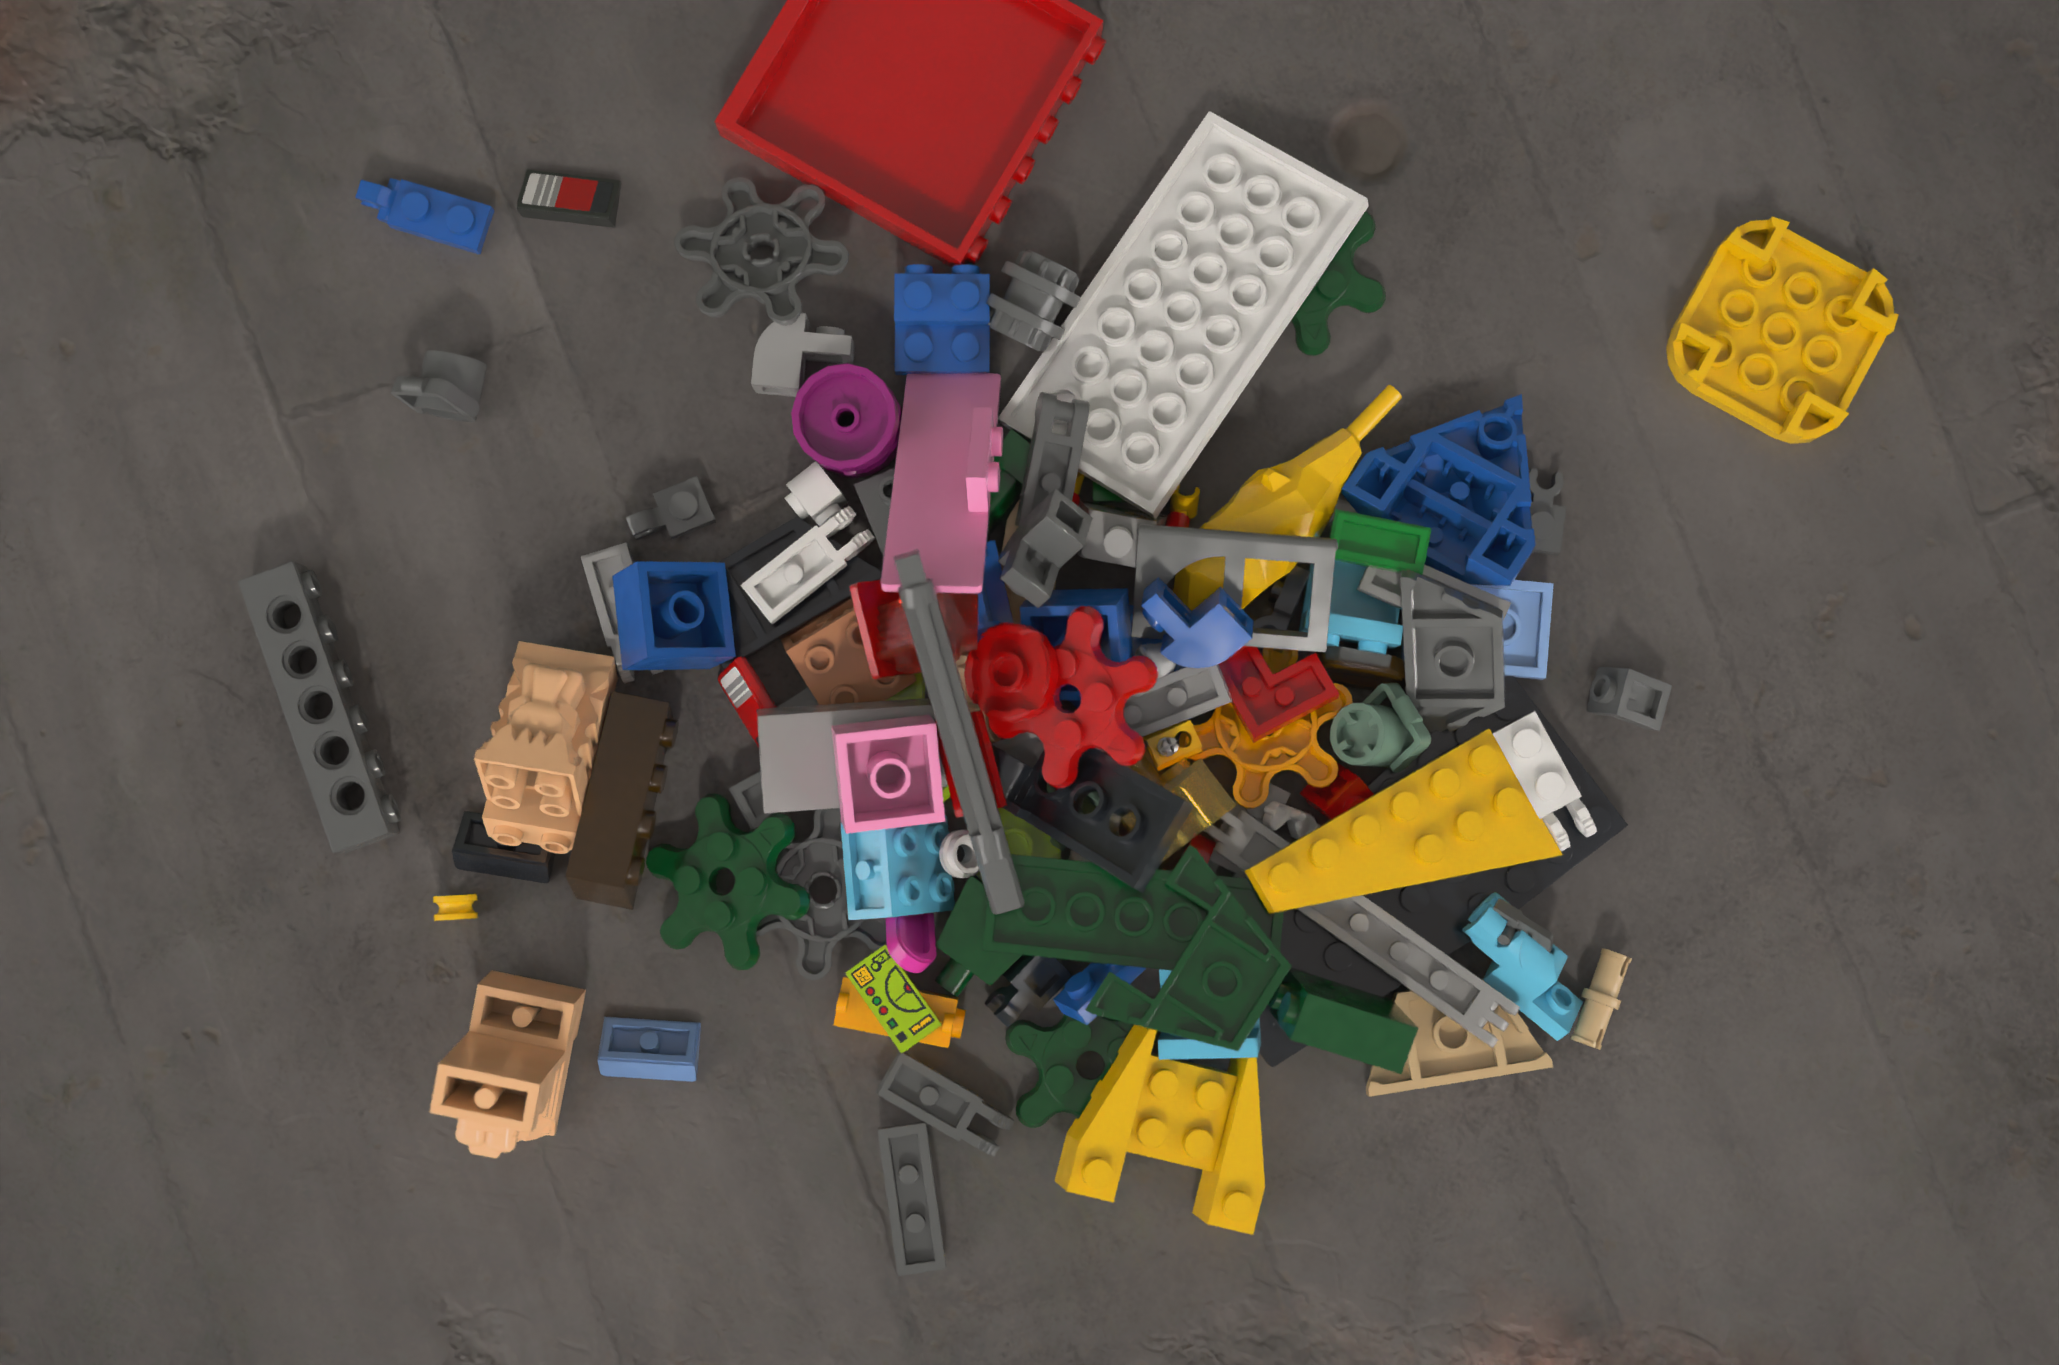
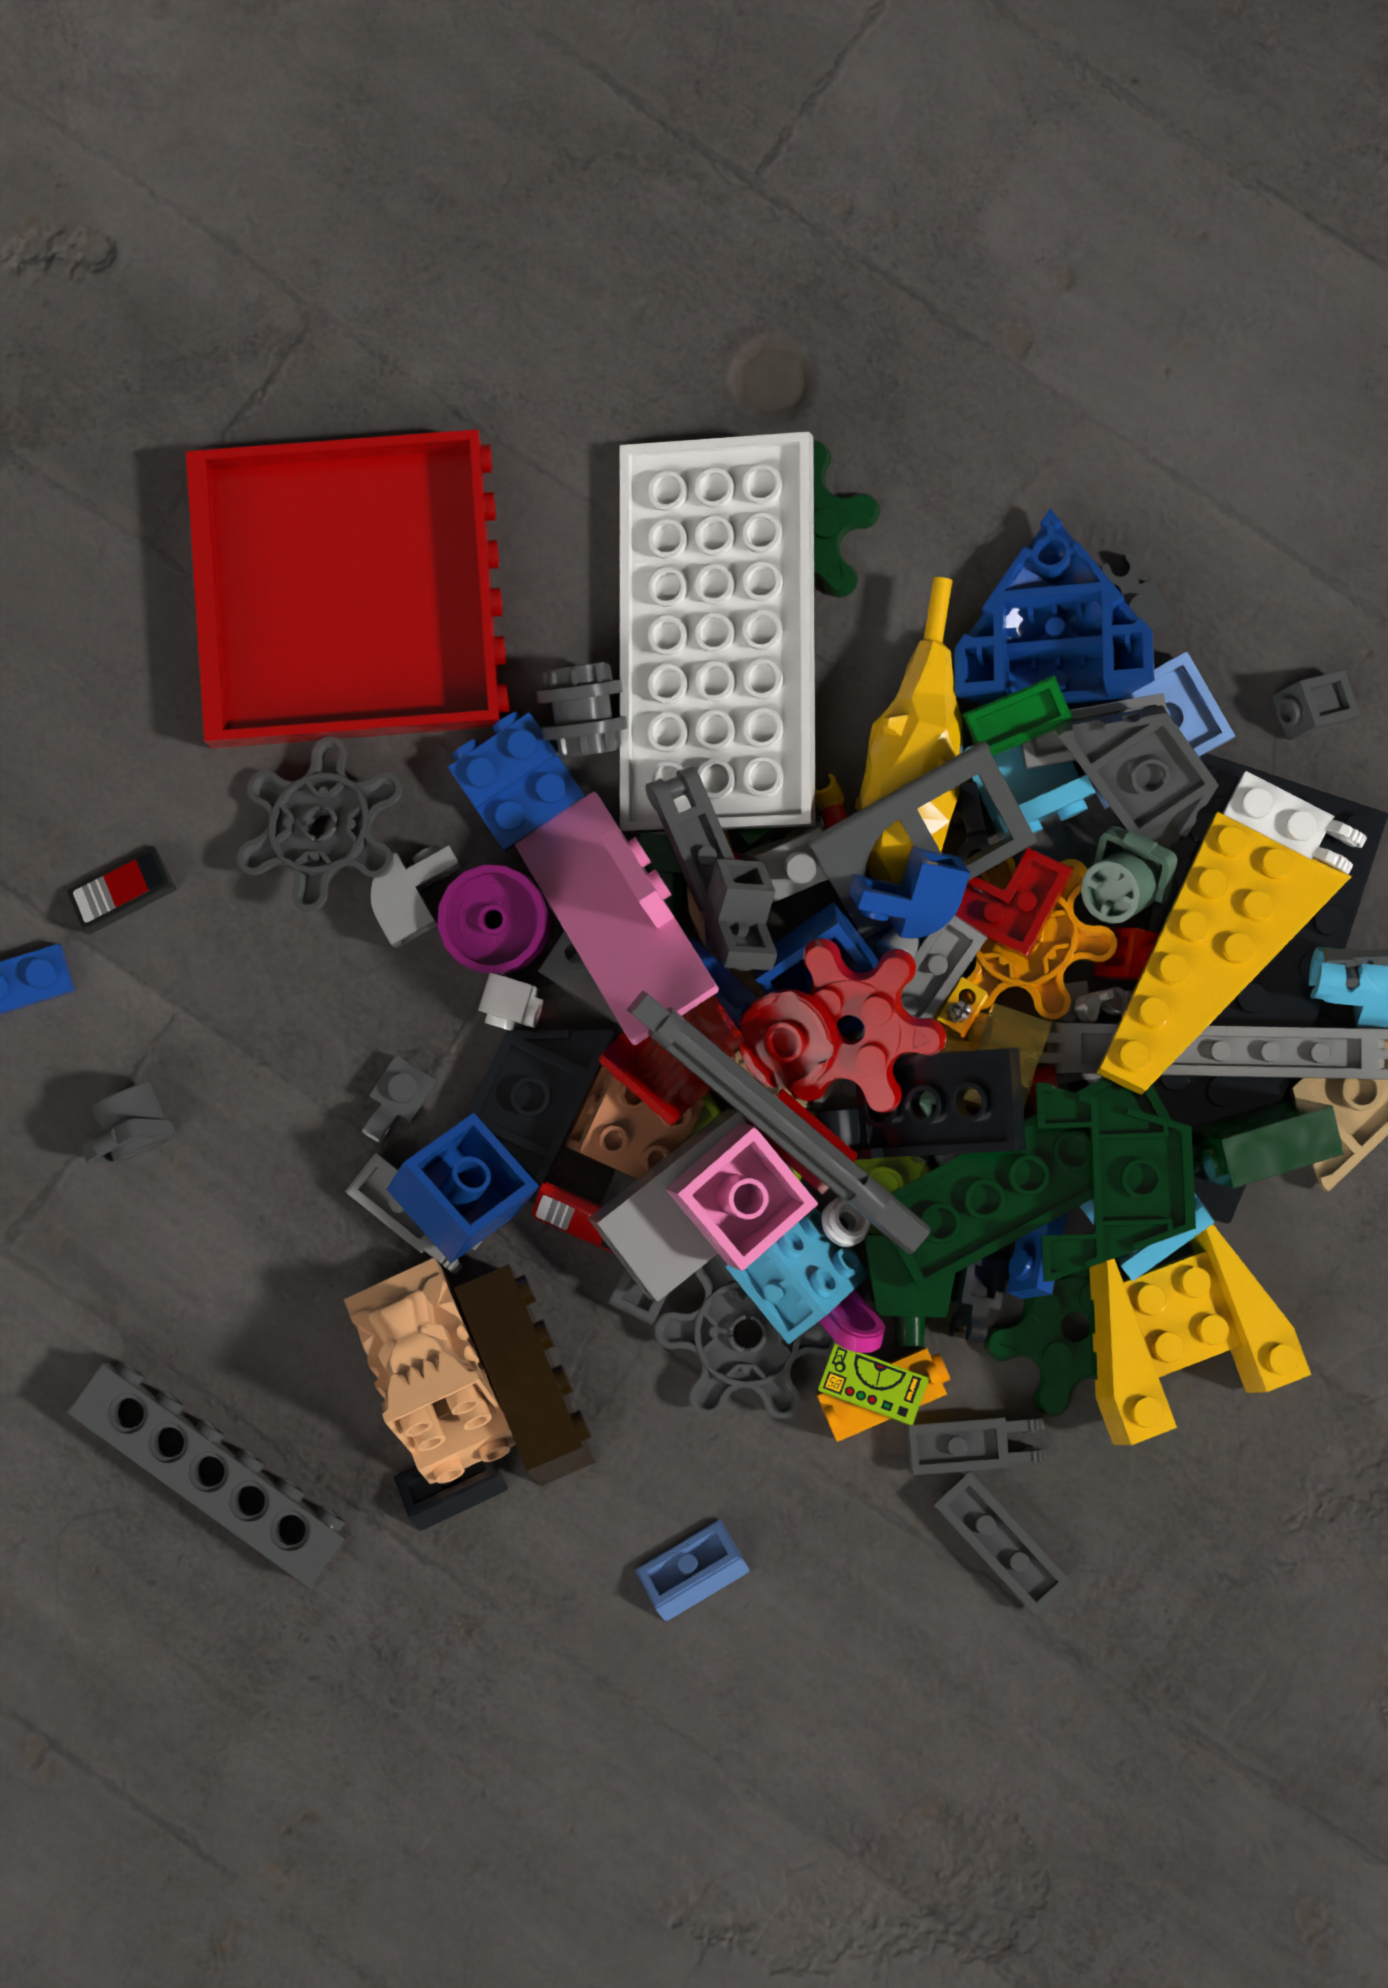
camera: 25 degrees left, 0 degrees up
light nougat brick [430,970,586,1159] -> none
yellow bush [433,894,478,921] -> none
dark green plate [646,793,811,970] -> none
white hinge [741,506,875,624] -> none
dark brown tile [1315,646,1406,691] -> none
yellow tile [1666,217,1899,444] -> none

